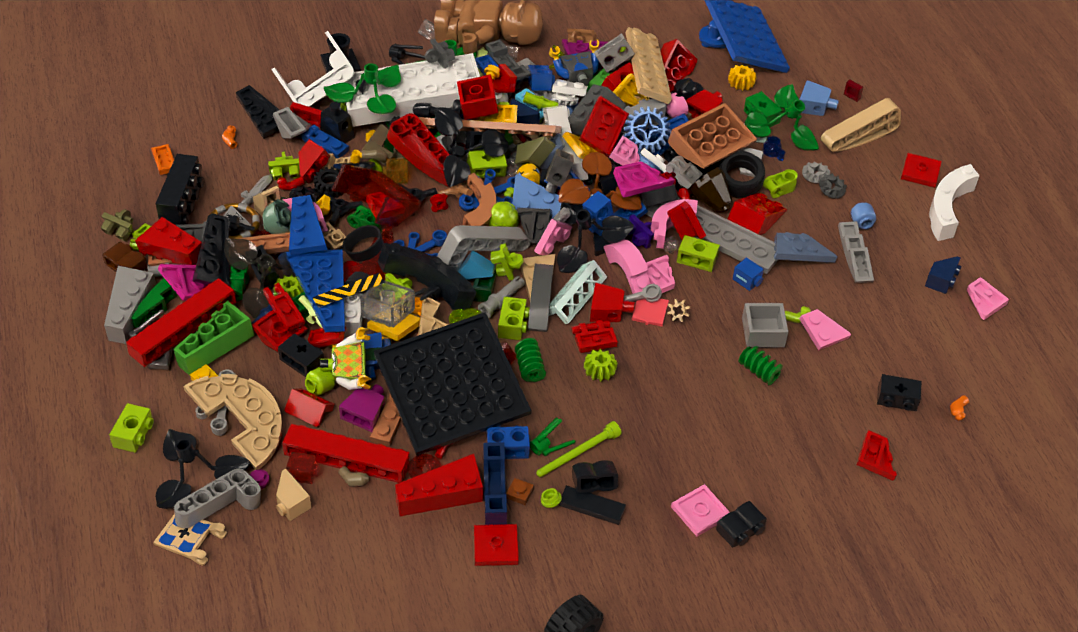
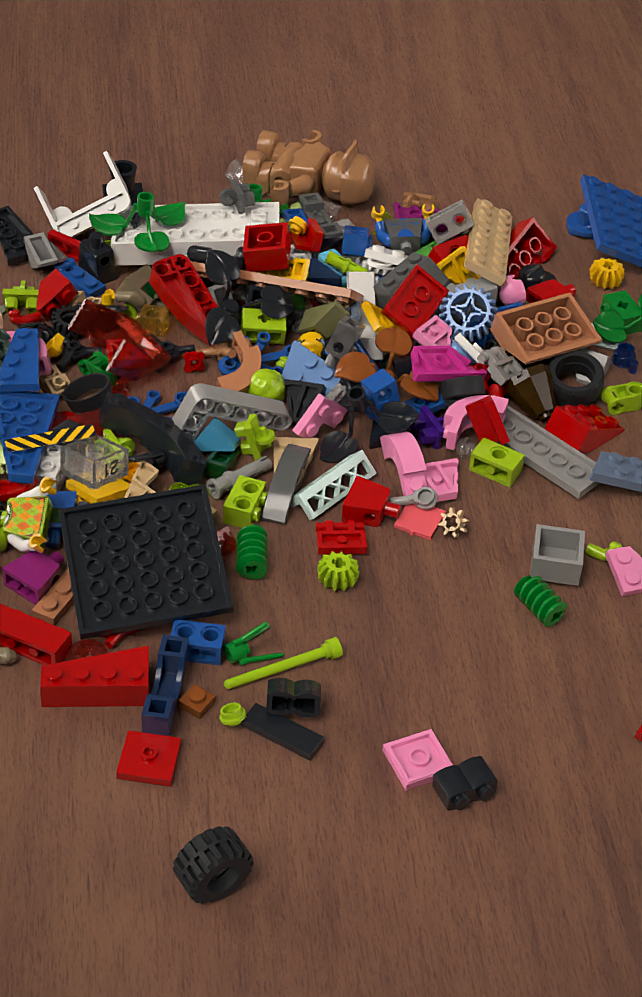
camera: 10 degrees right, 5 degrees down
black plant [389,43,425,65] -> none
clear bush [505,159,519,176] -> none
blue brick [733,257,764,291] -> none

